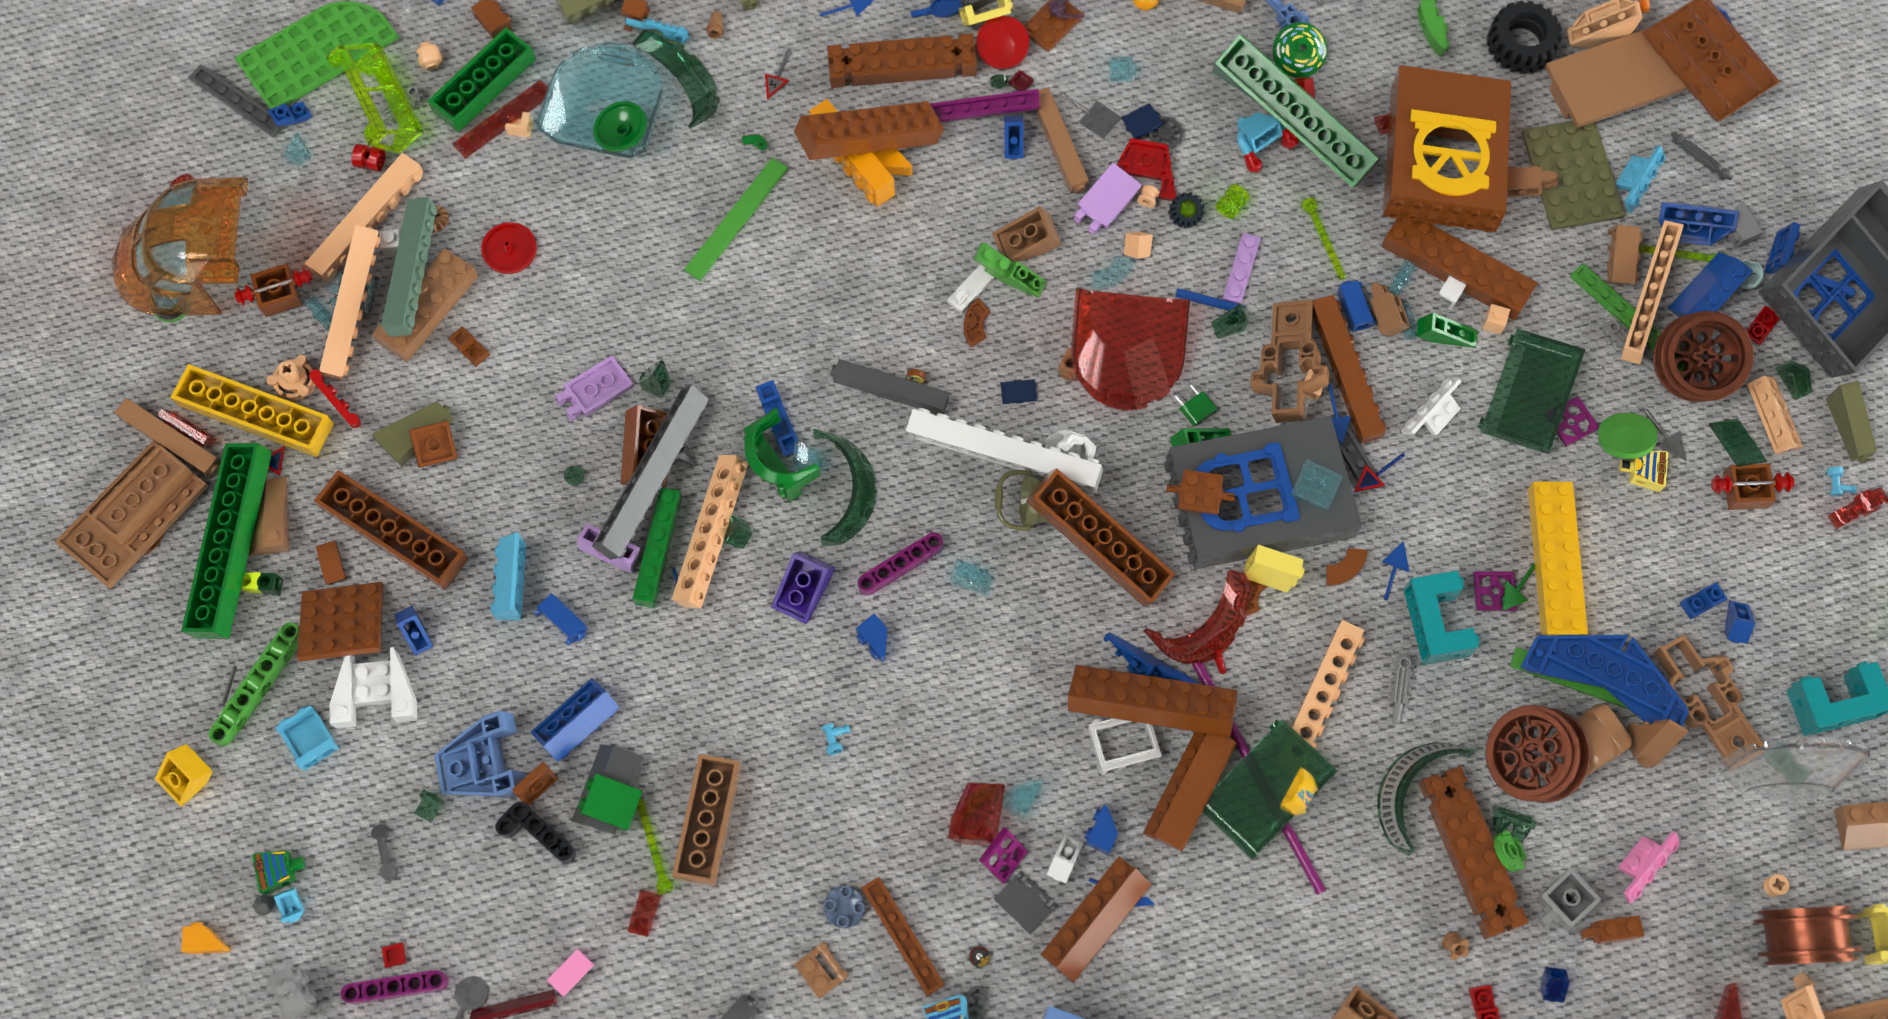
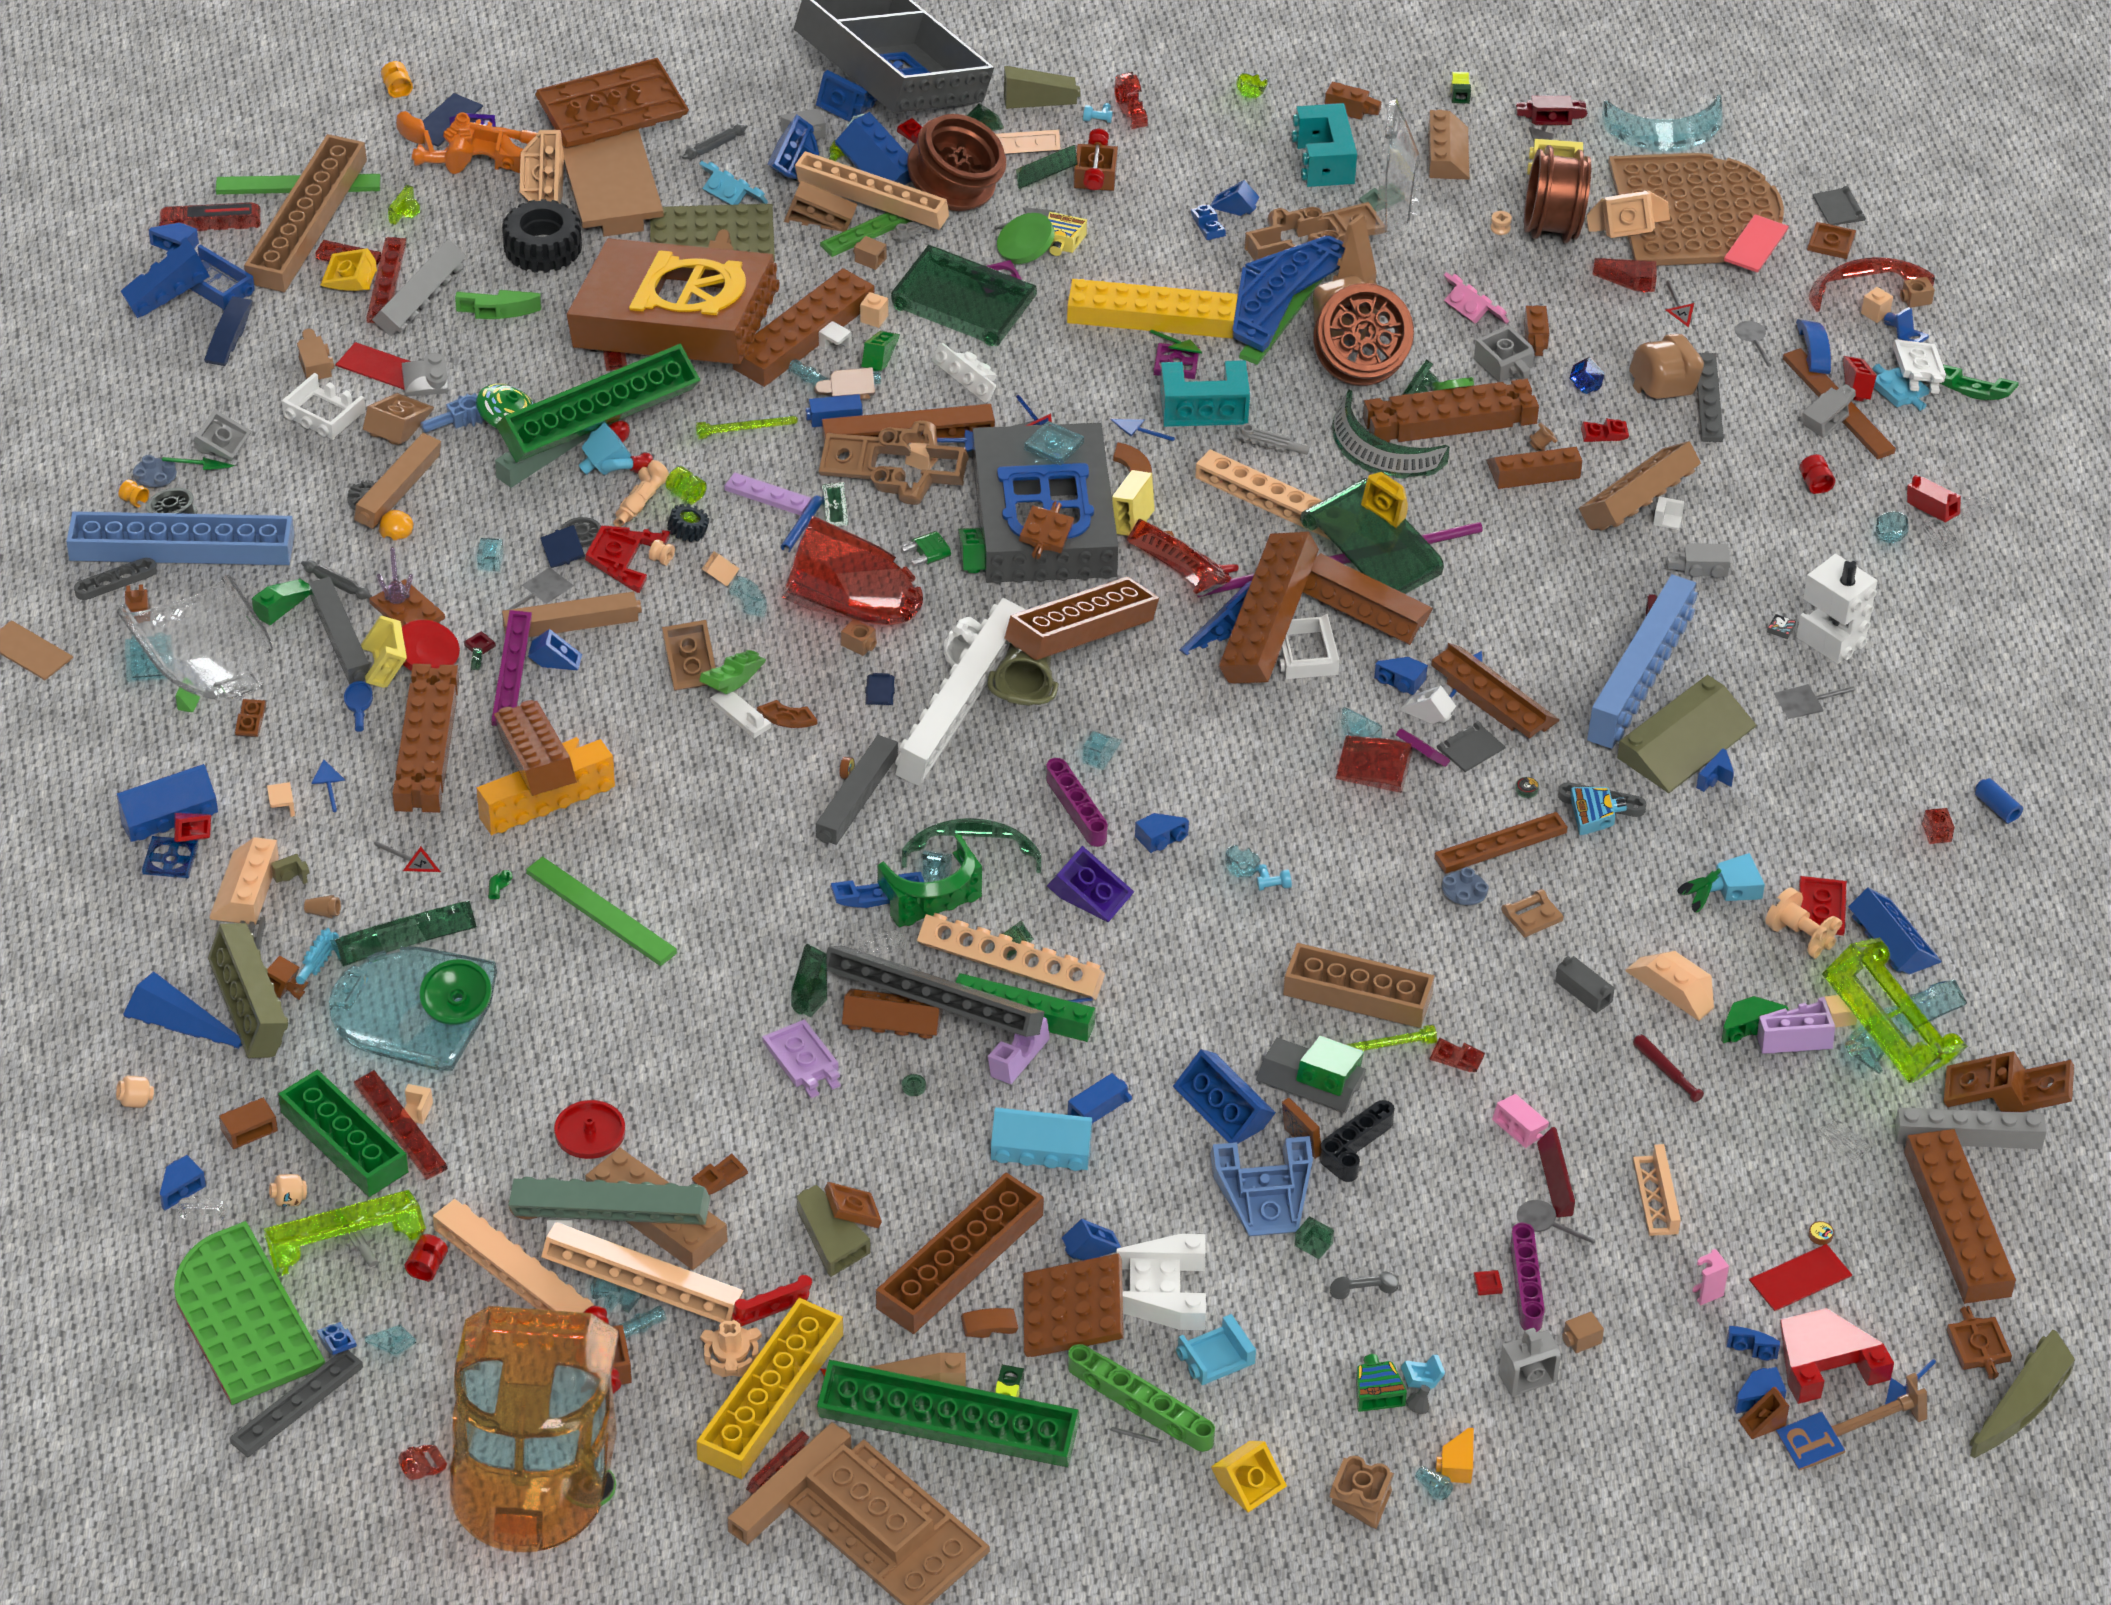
camera: 85 degrees left, 25 degrees down
lavender tile [1073,163,1142,235] -> none
none -> light nougat piece [613,460,669,527]
none -> medium nougat brick [853,236,887,270]
none -> clear light blue hair [1225,845,1261,877]
none -> medium nougat piece [1329,1456,1395,1529]
none -> clear light blue cone [1415,1466,1453,1500]
none -> dark orange slope [1486,446,1583,489]

